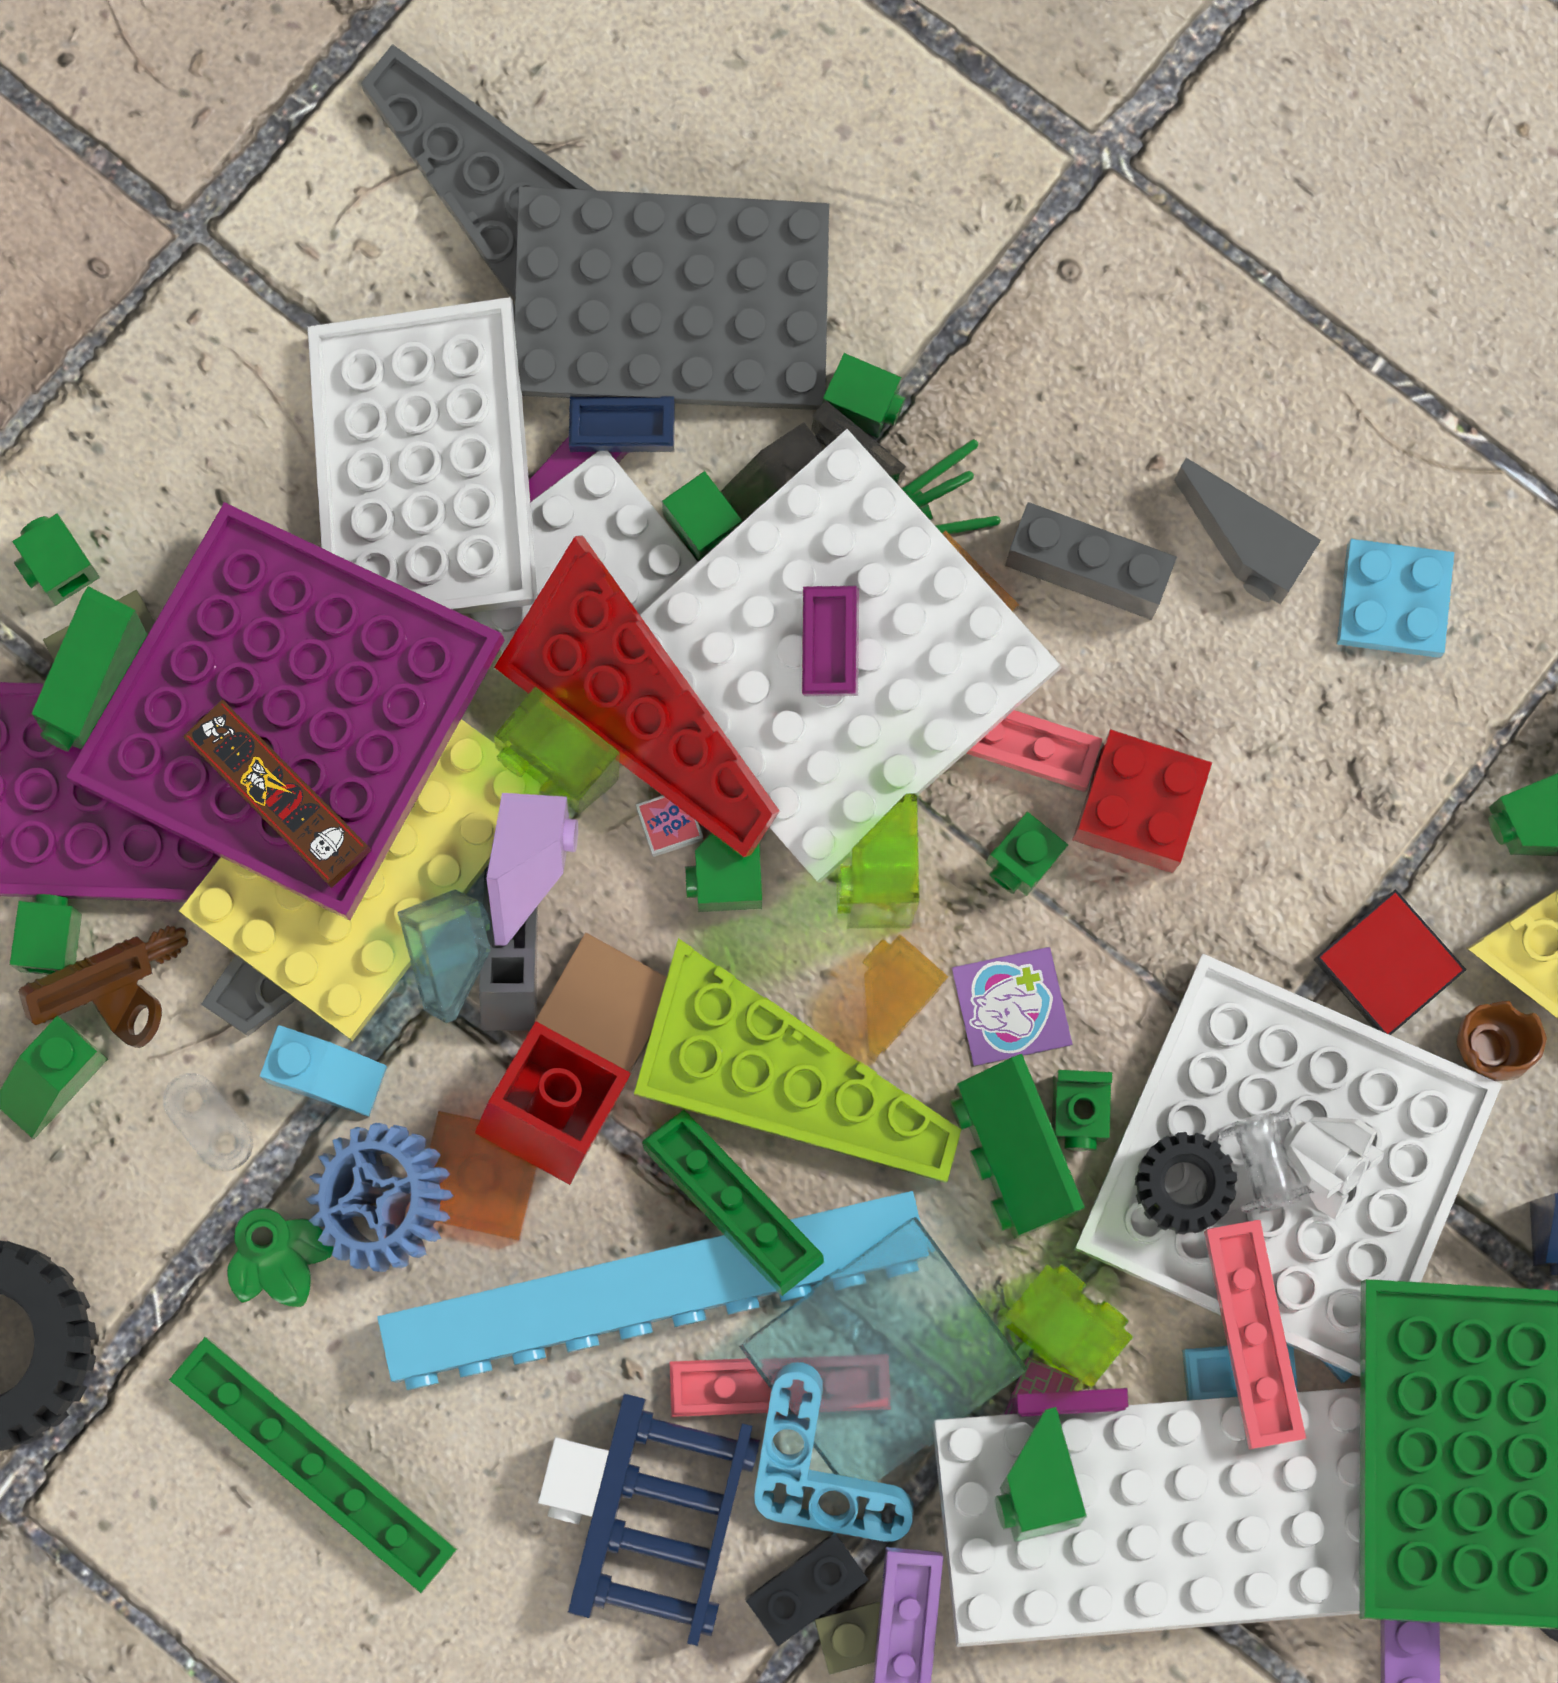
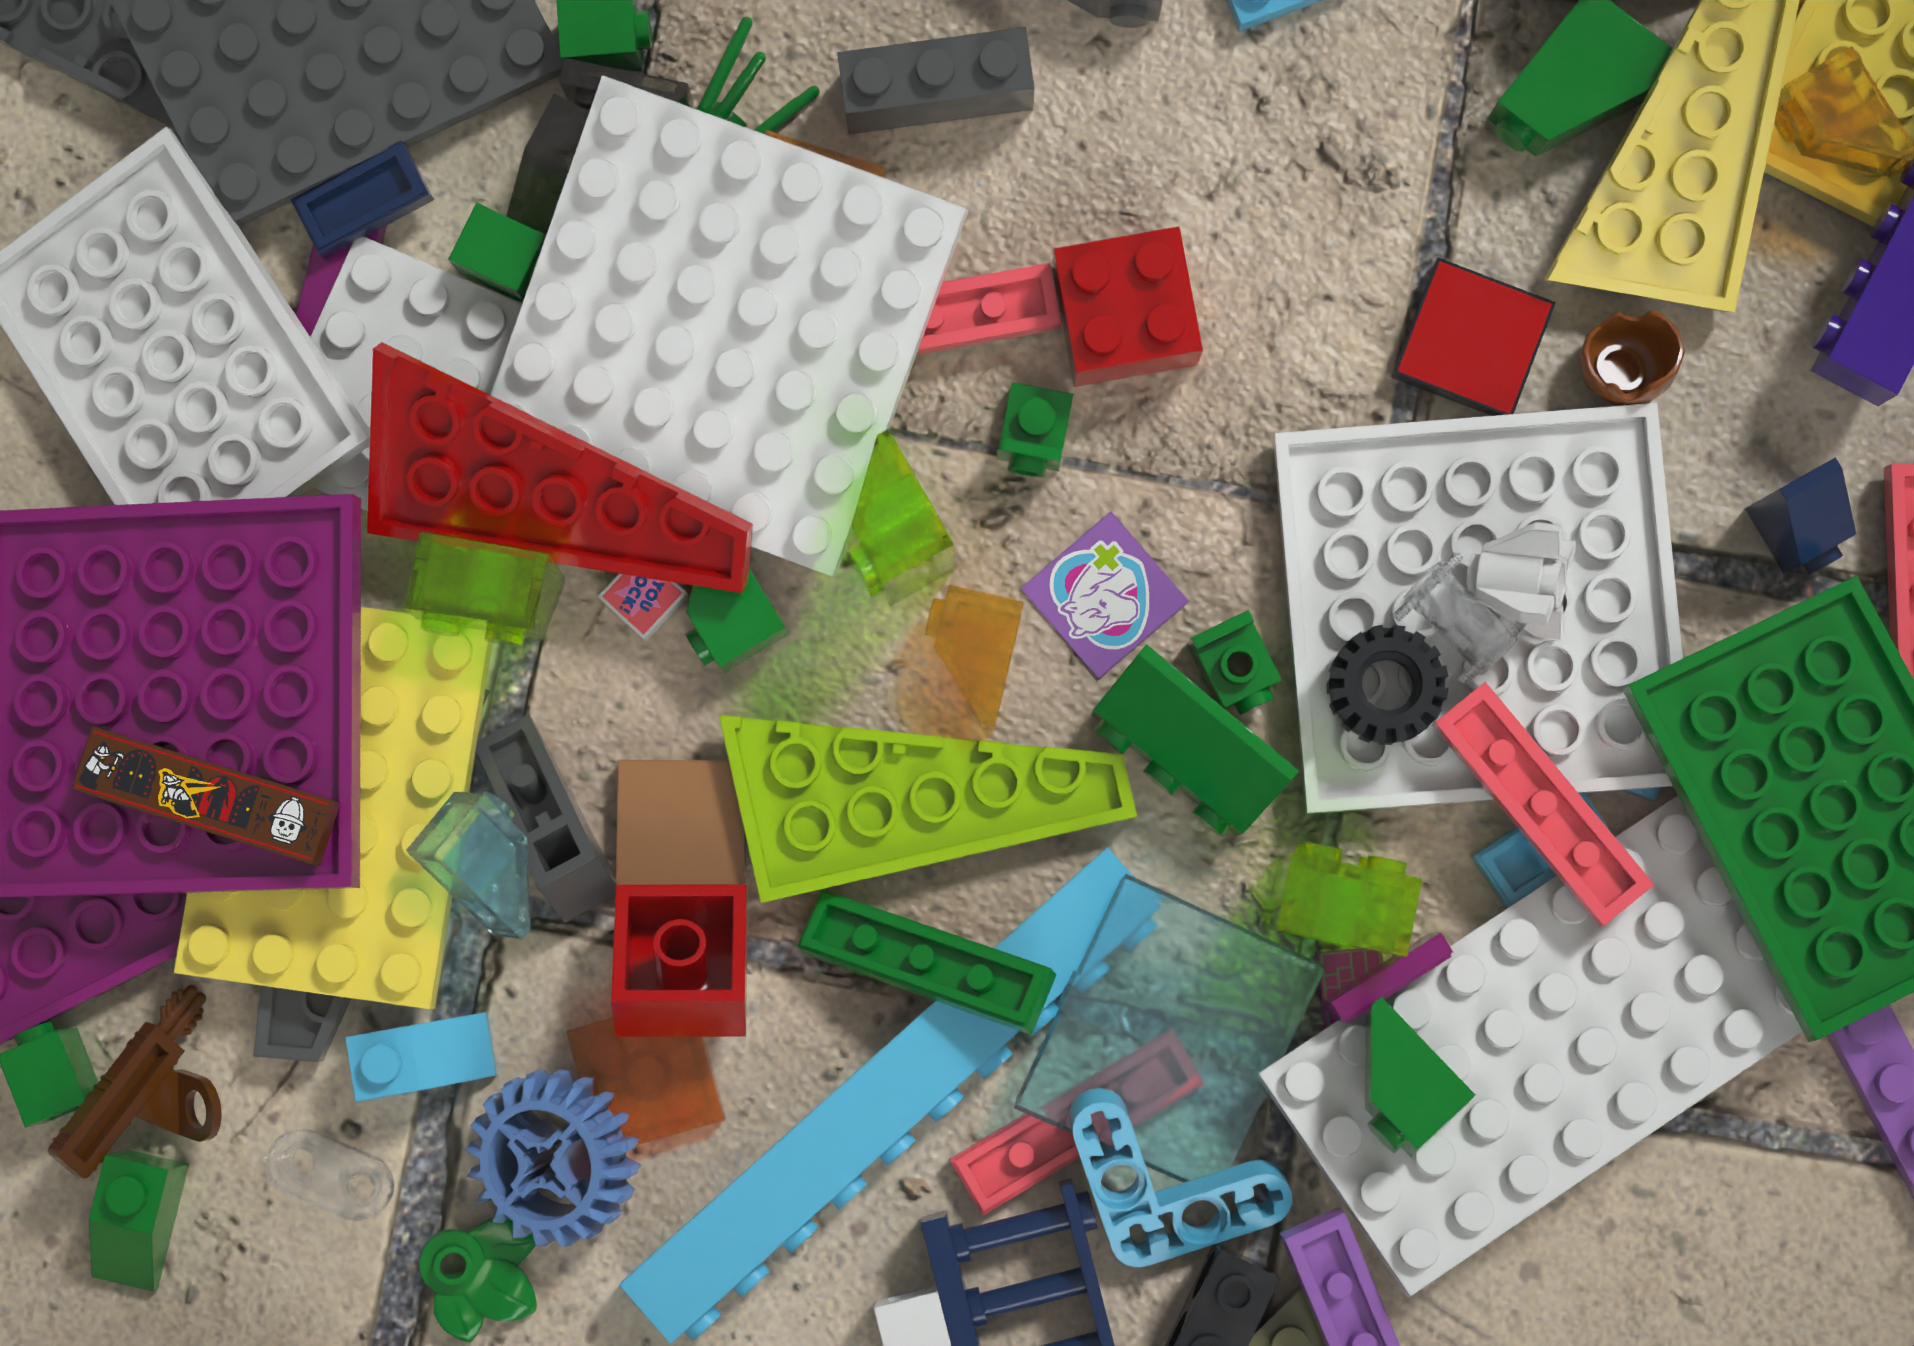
camera: 20 degrees left, 5 degrees up
lavender slope [486,793,578,946] -> none
magenta tile [802,586,859,696] -> none

